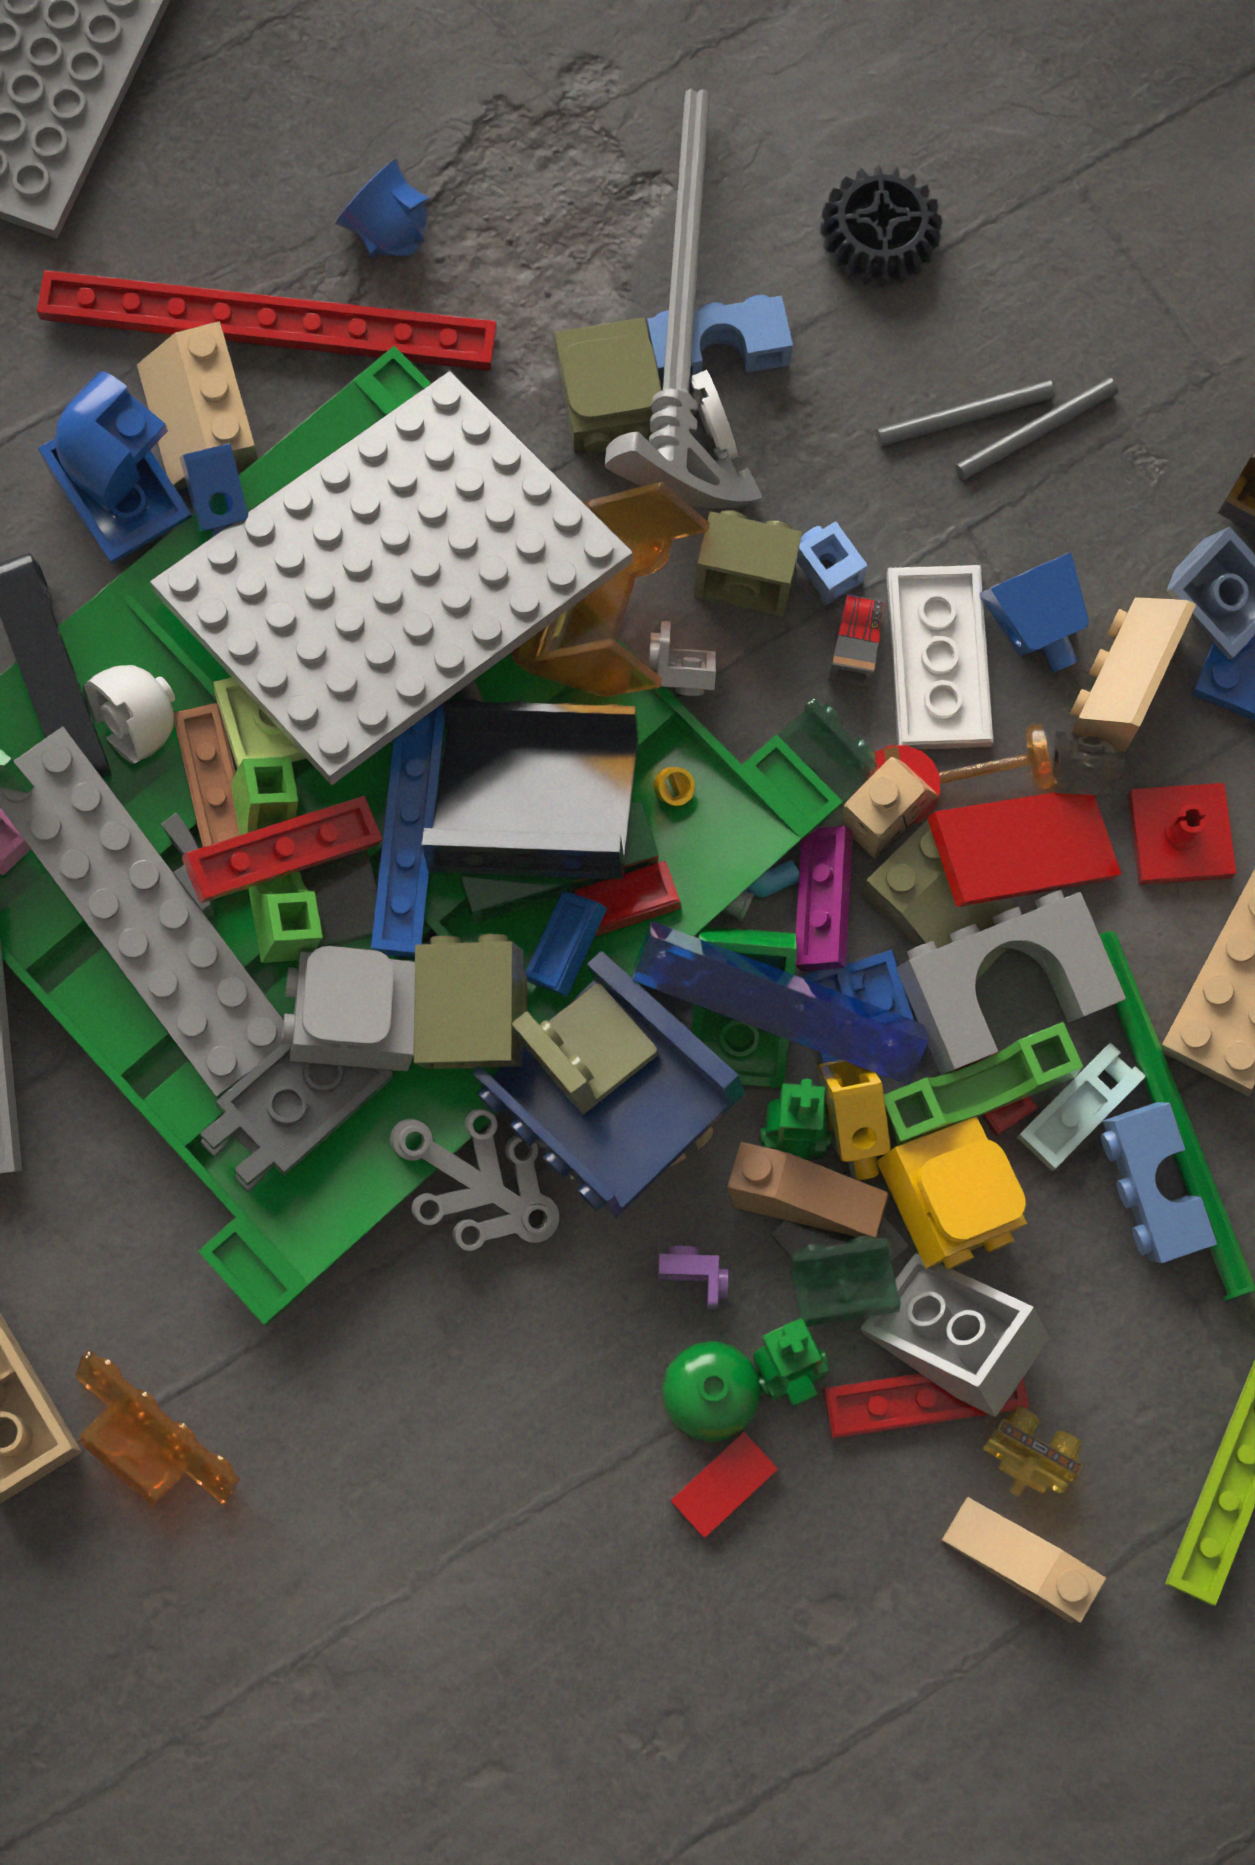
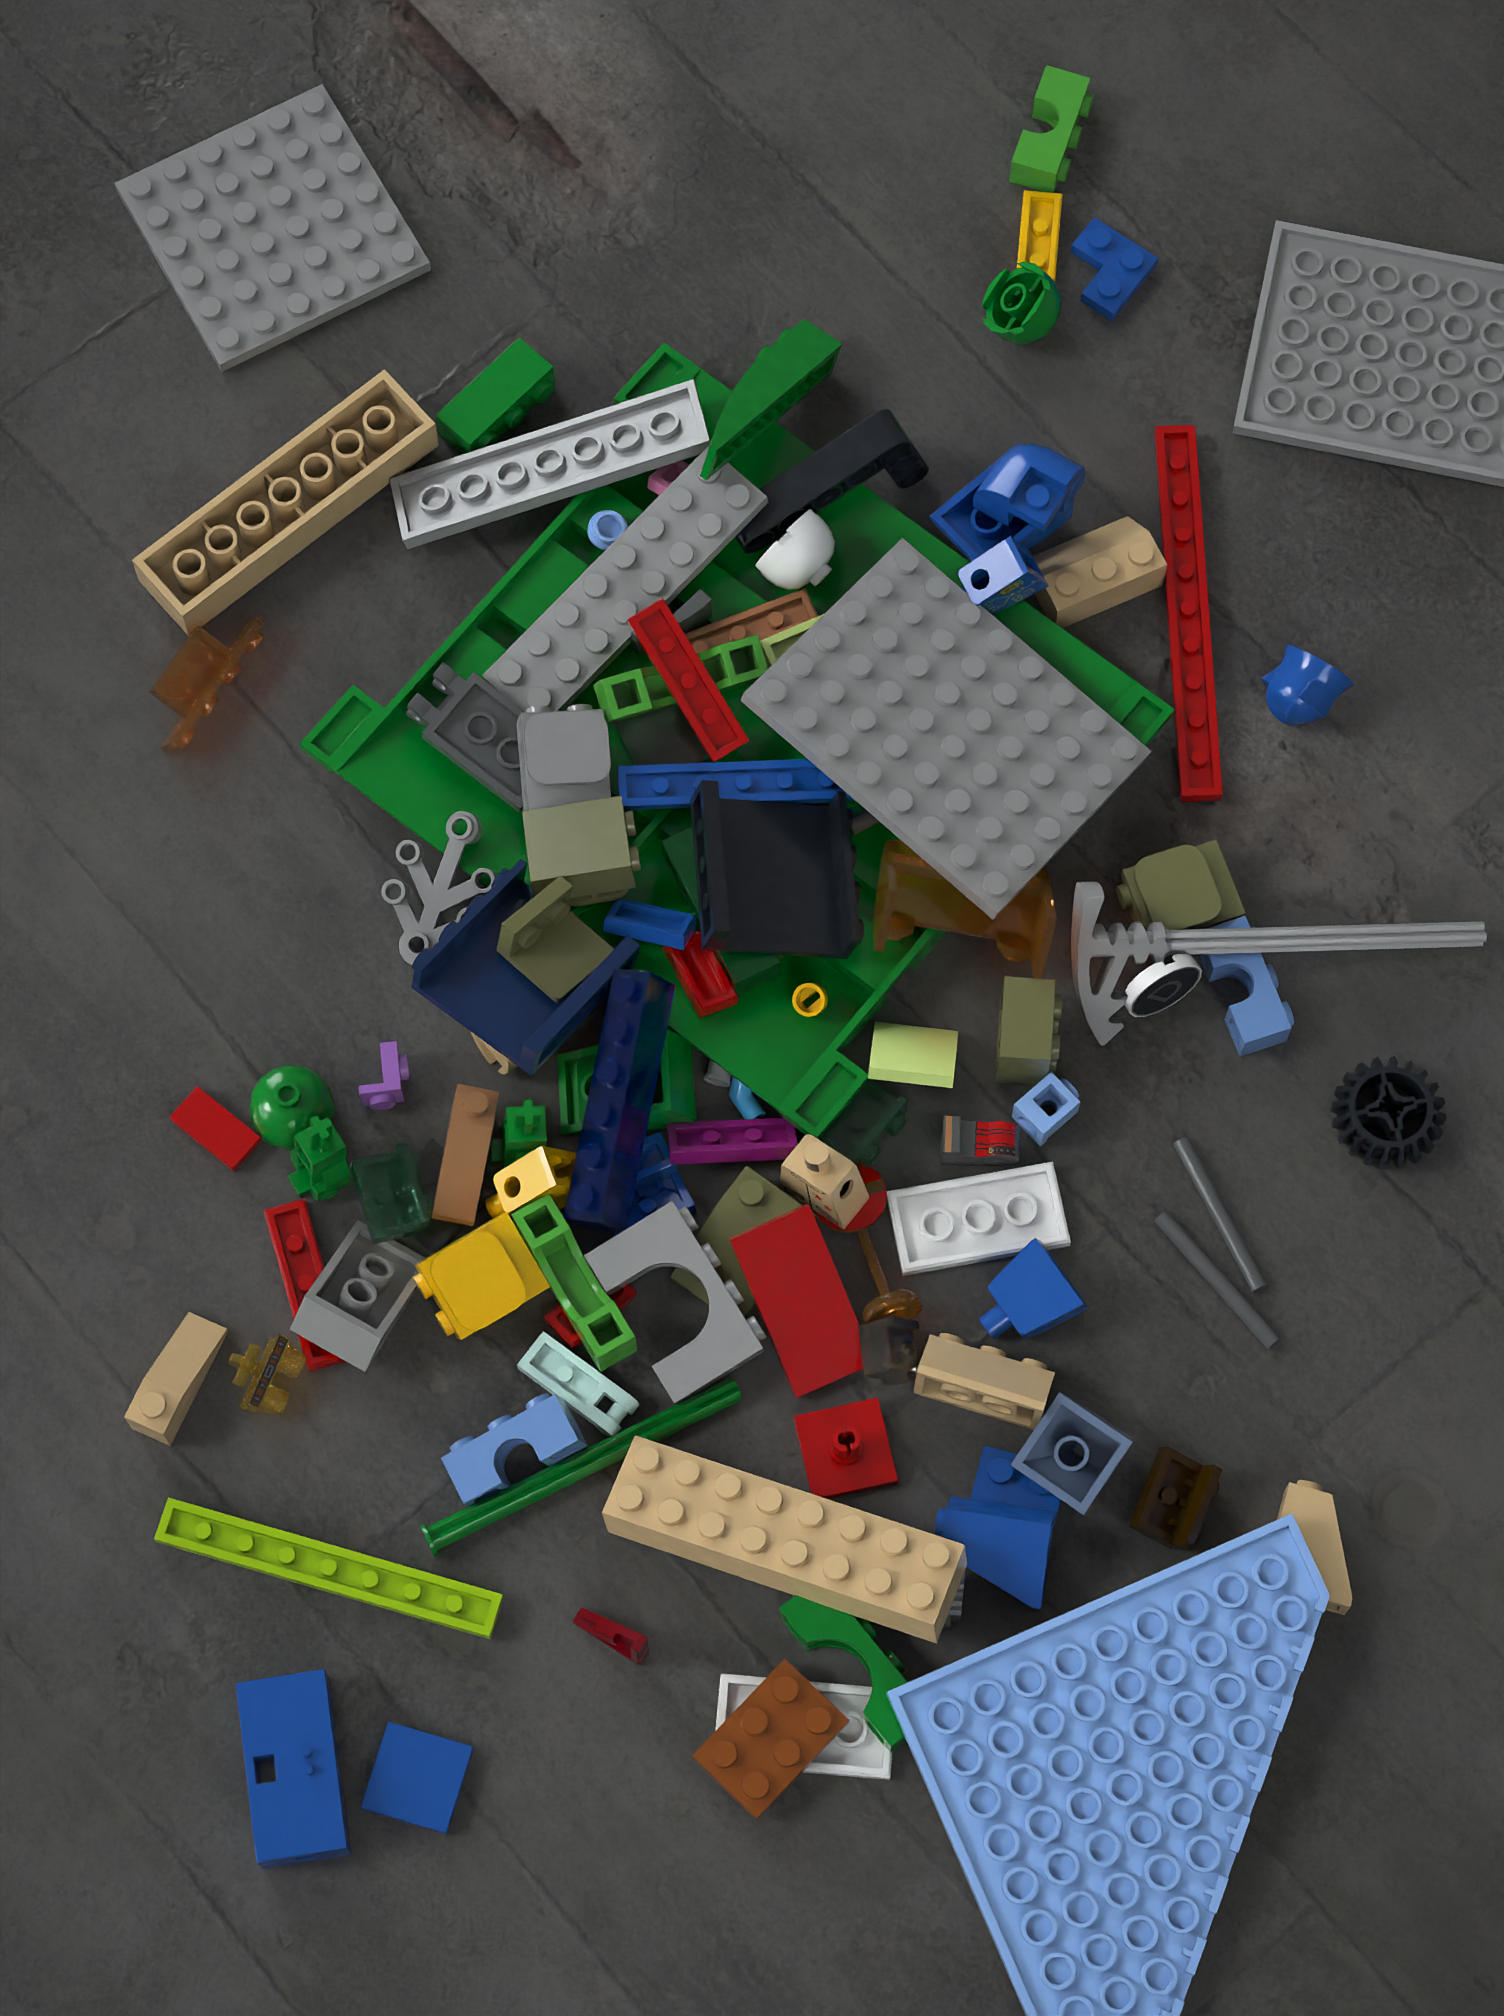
camera: 85 degrees right, 5 degrees down
light grey bracket [648,621,716,696] -> none
none -> light blue plate [587,510,628,550]
none -> yellowish green slope [868,1022,958,1088]

